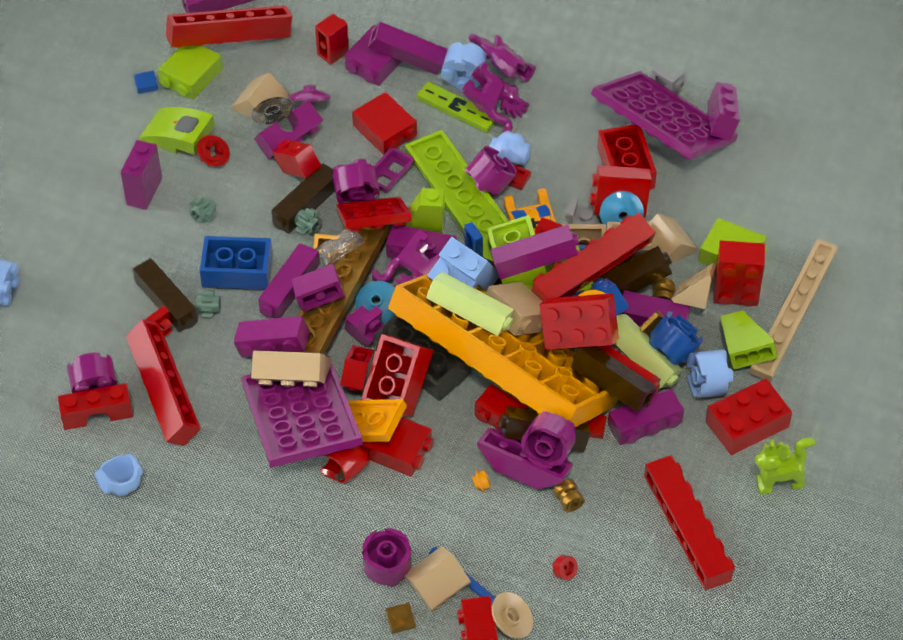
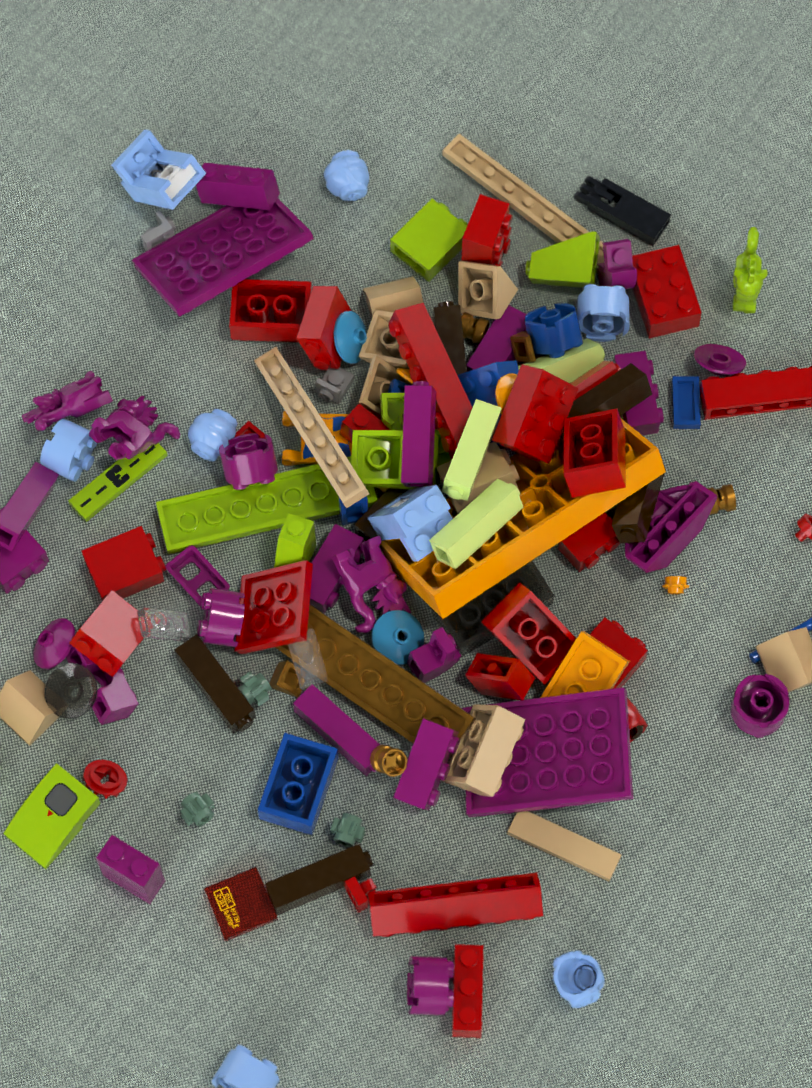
camera: 75 degrees left, 15 degrees up
red brick [272,139,321,178] -> none
magenta brick [291,264,345,312] -> none
magenta brick [521,411,576,469] -> none
none -> brick [69,590,155,677]
none -> light blue brick [111,129,206,210]
none -> clear plate [137,607,191,642]
none -> clear red tile [204,867,278,942]
none -> tan plate [254,347,369,508]
none -> light blue hair [324,150,369,201]
none -> pearl gold wheel [370,745,407,777]
none -> yellowish green brick [442,399,502,501]
none -> tan tile [507,811,622,882]
none -> red brick [564,408,626,498]
none -> black hinge [574,176,671,246]
none -> magenta brick [597,239,637,290]
none -> blue tile [672,376,701,429]
none -> magenta dish [694,344,746,375]

